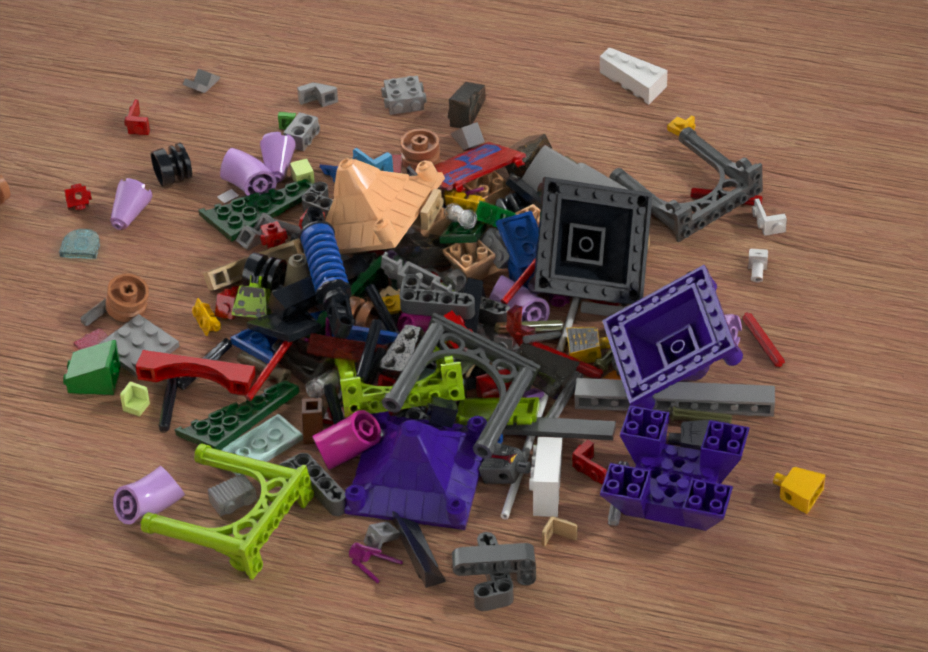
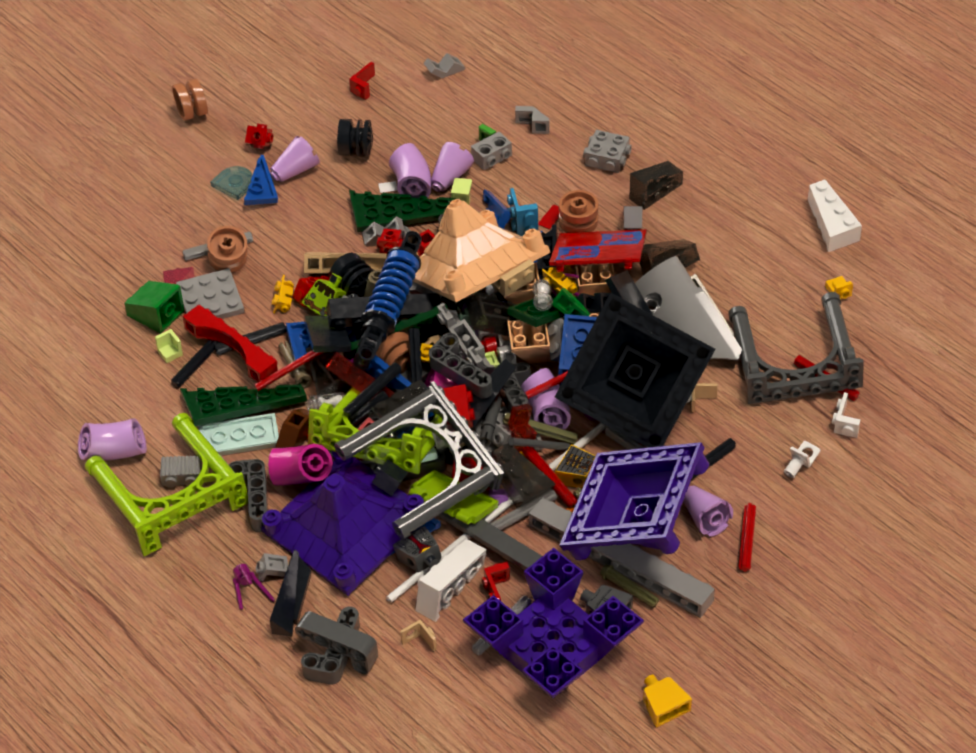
camera: 30 degrees right, 5 degrees up
none -> blue wing [243,155,278,205]

